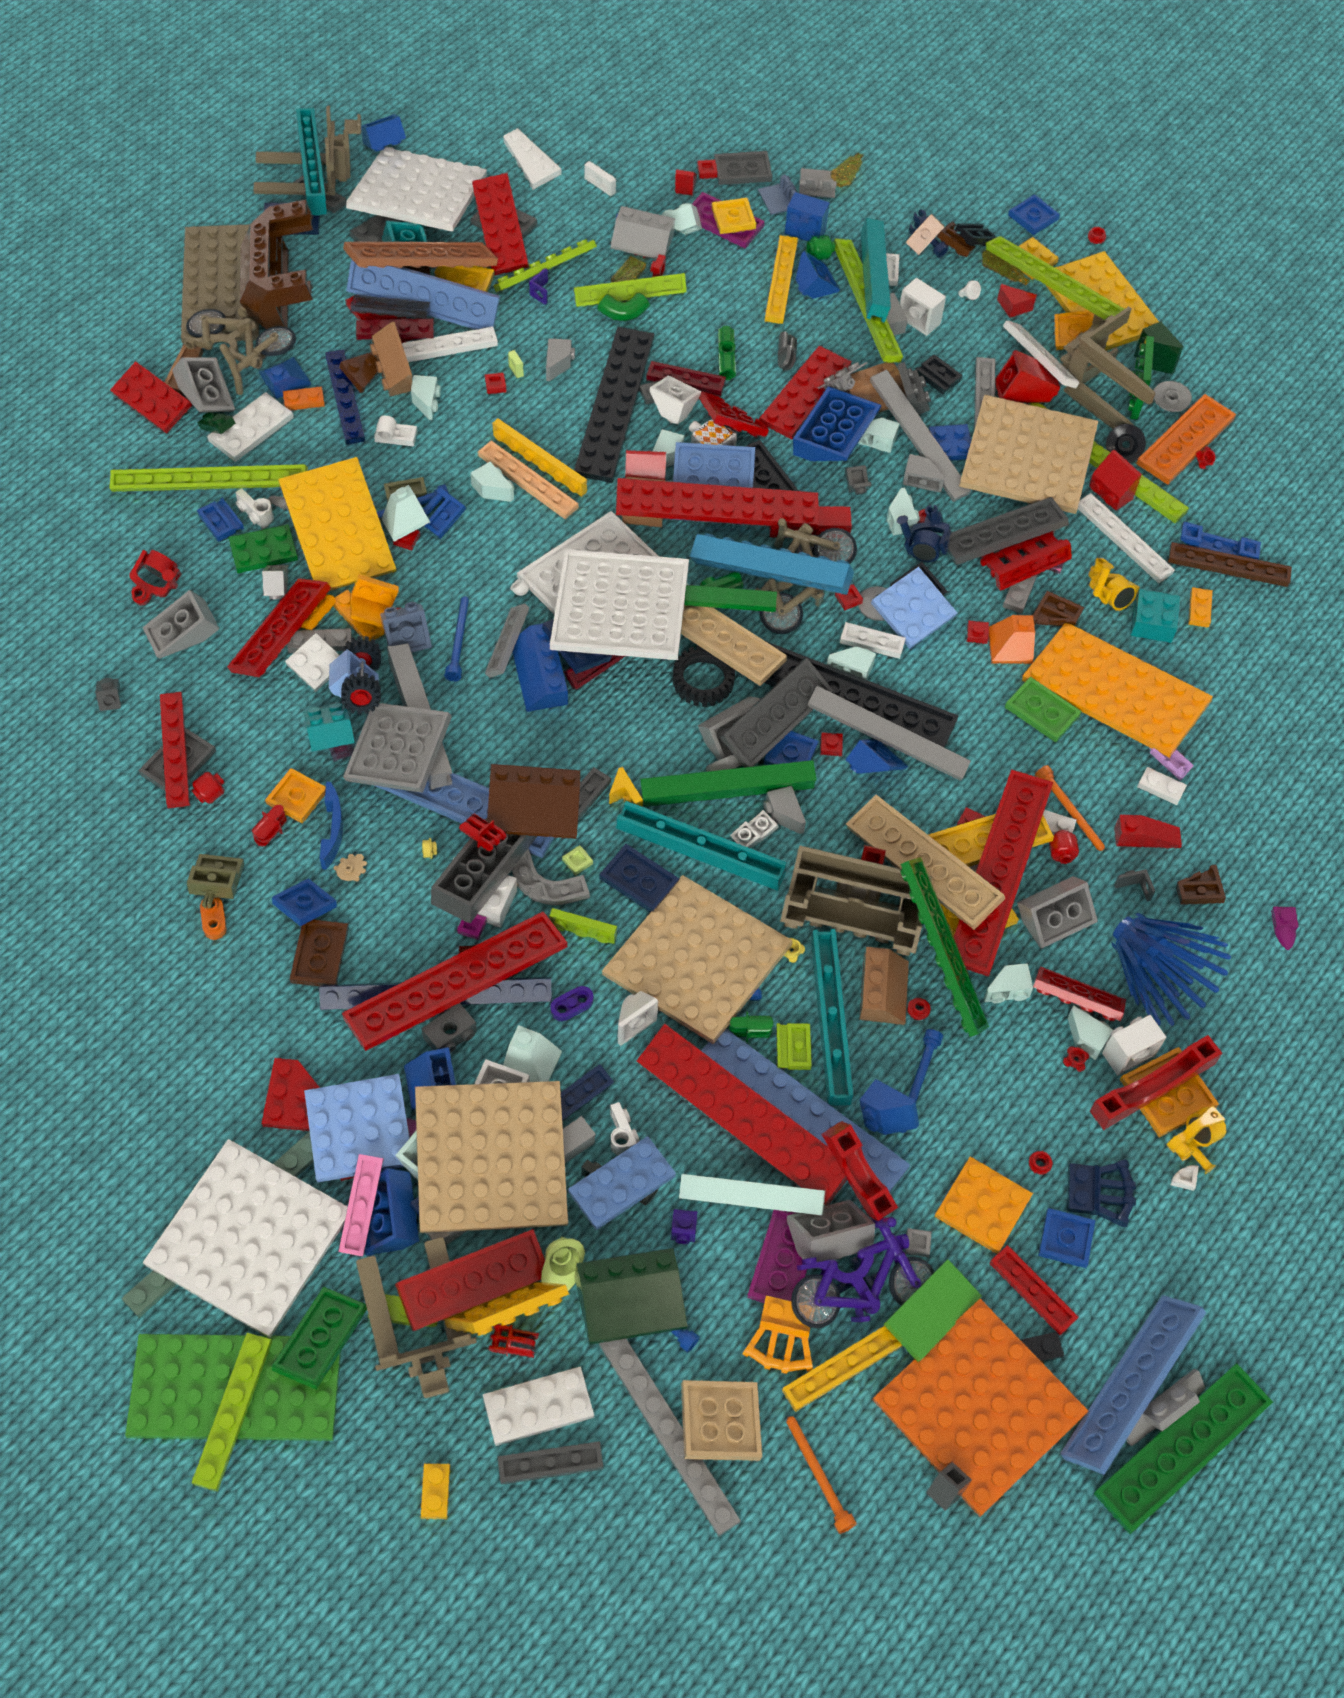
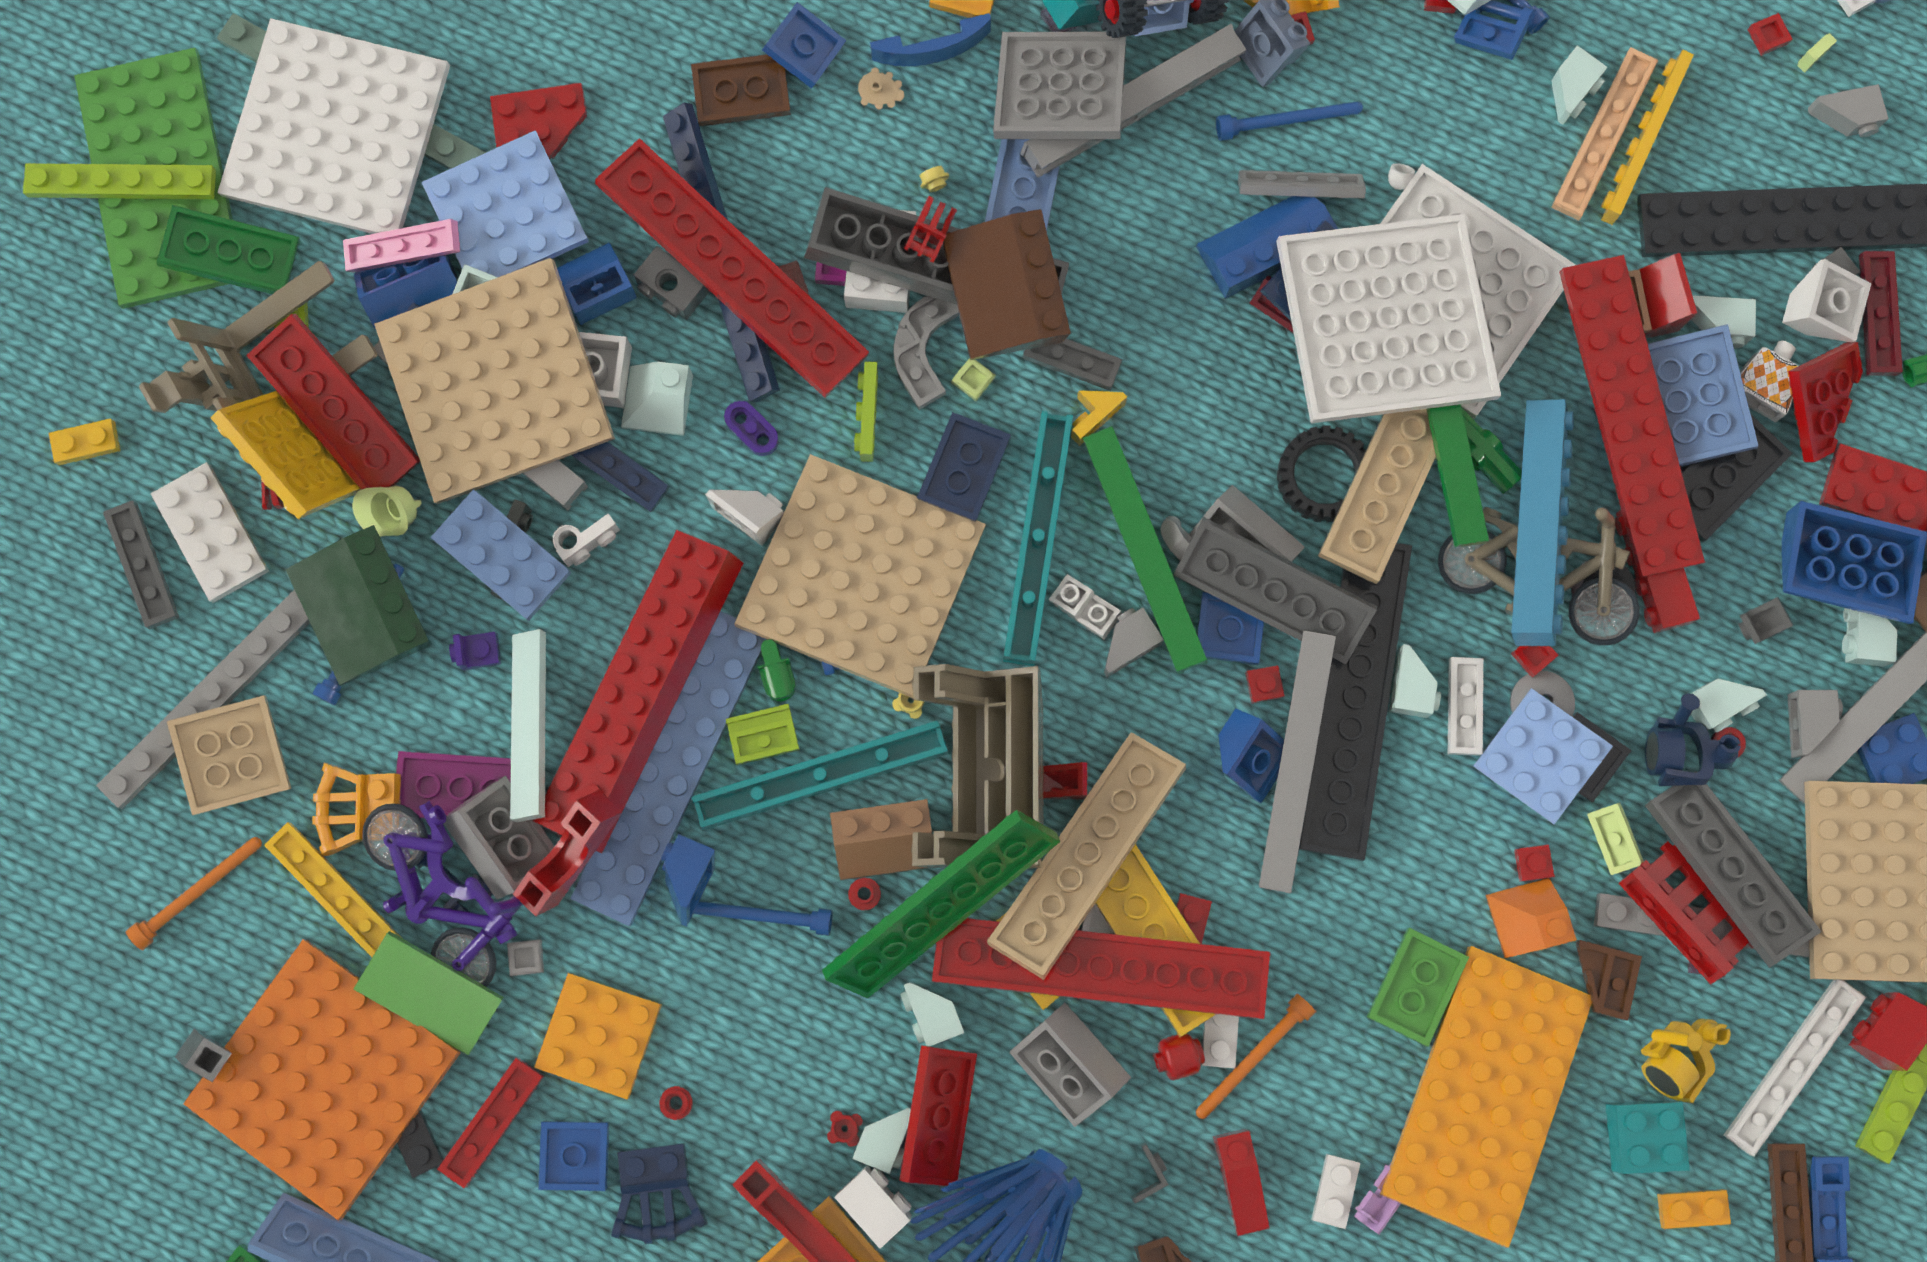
camera: 80 degrees right, 20 degrees up
none -> yellowish green plate [1587,802,1644,875]

